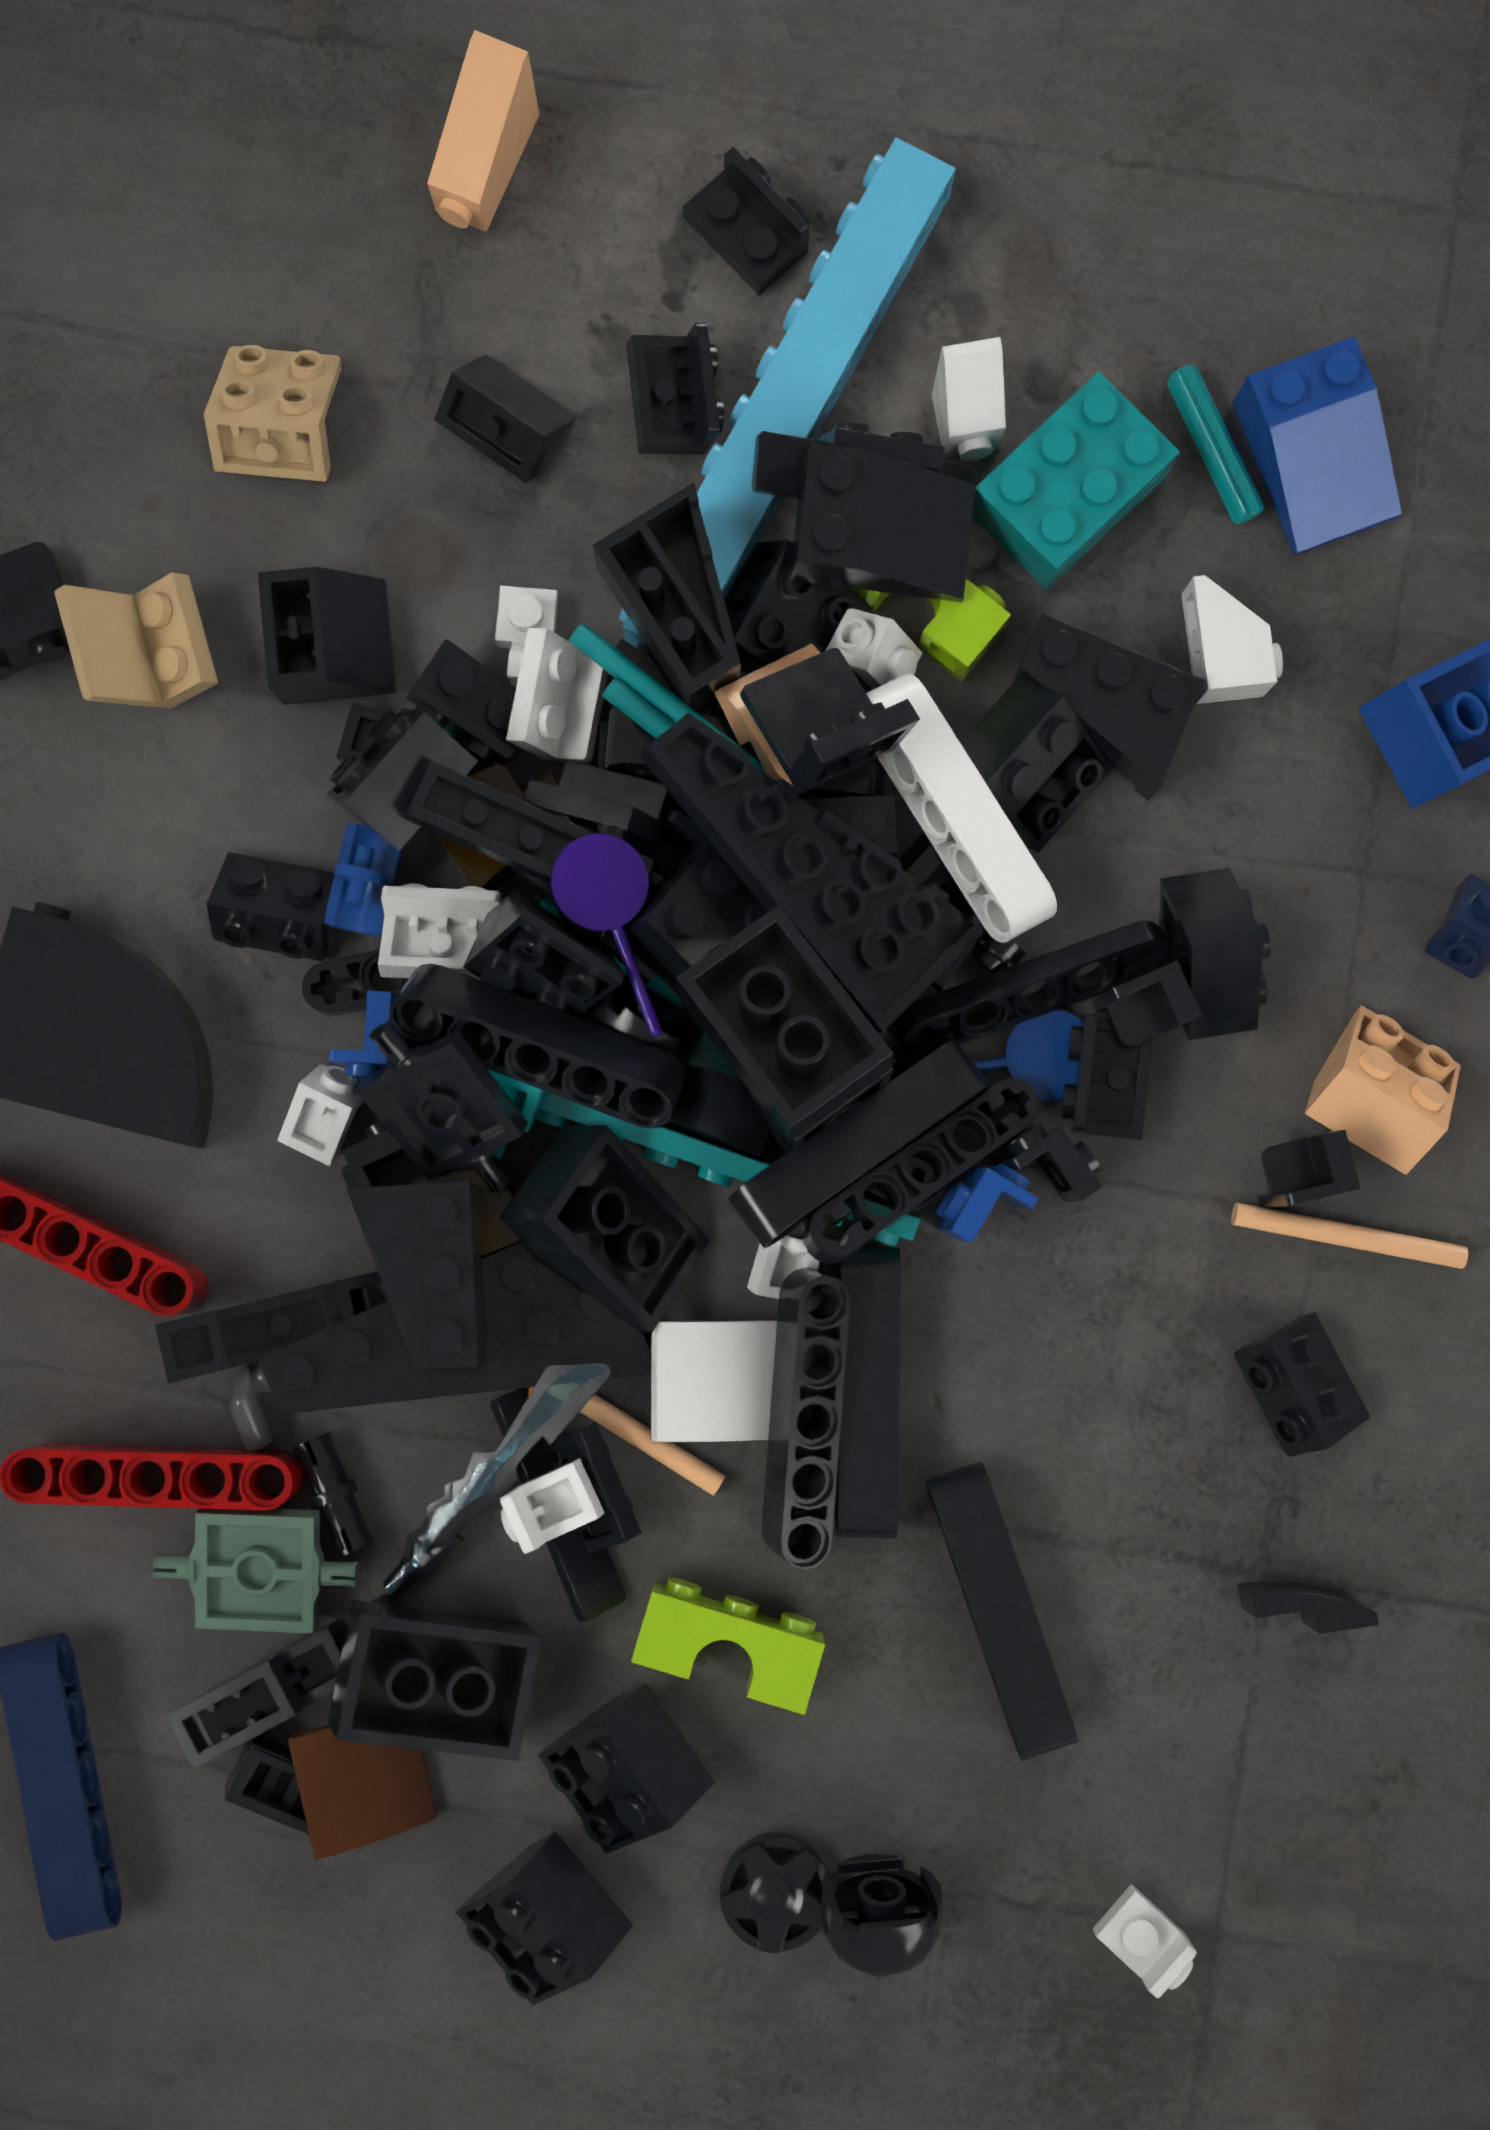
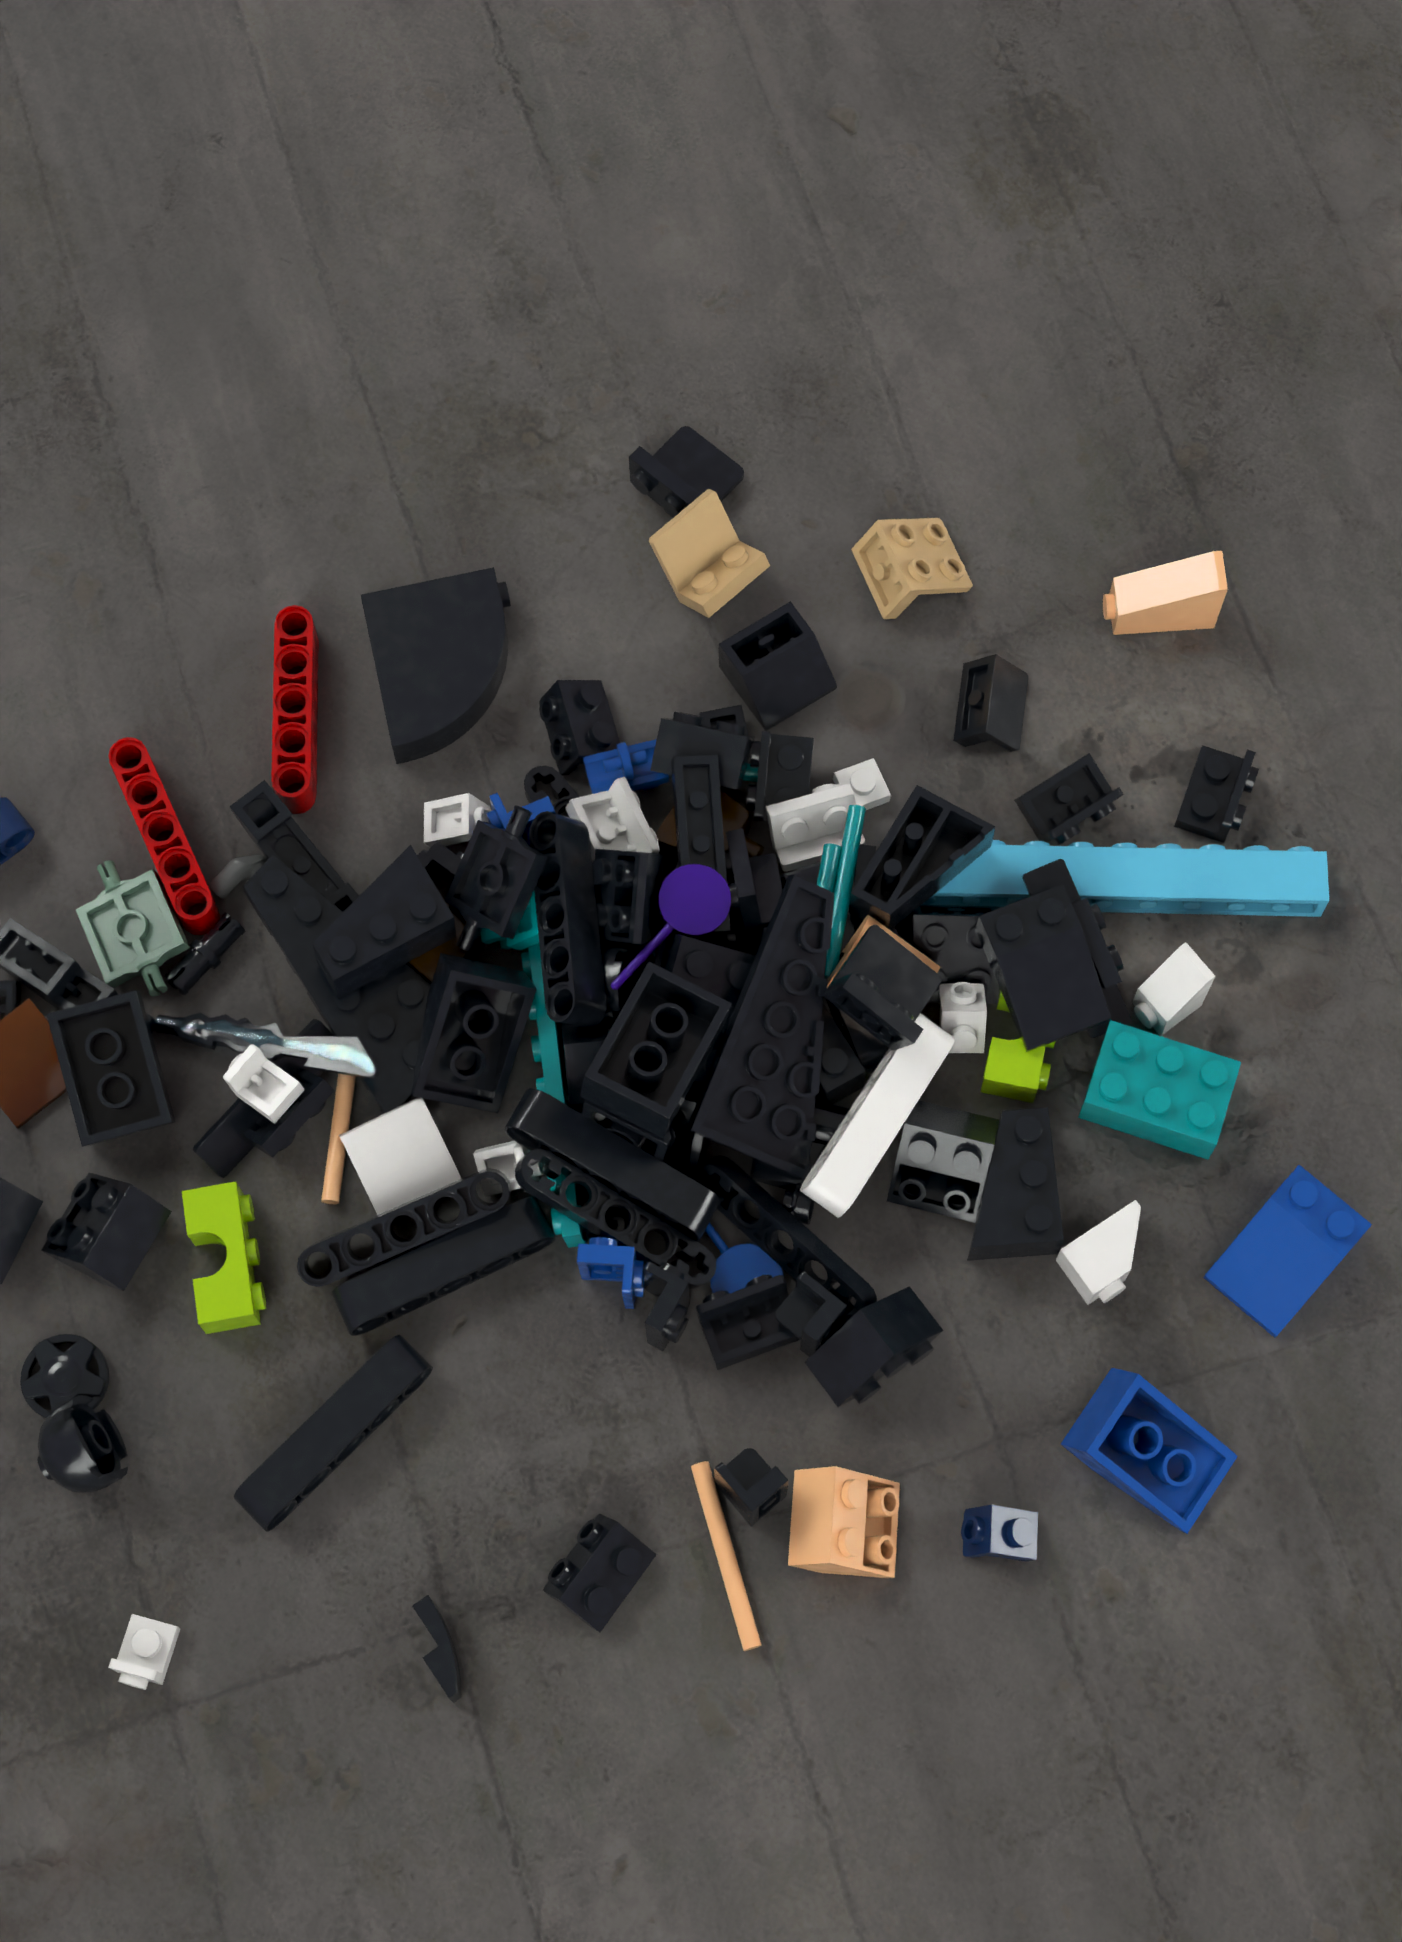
camera: 65 degrees right, 15 degrees down
teal axle [1167,364,1264,525] -> none

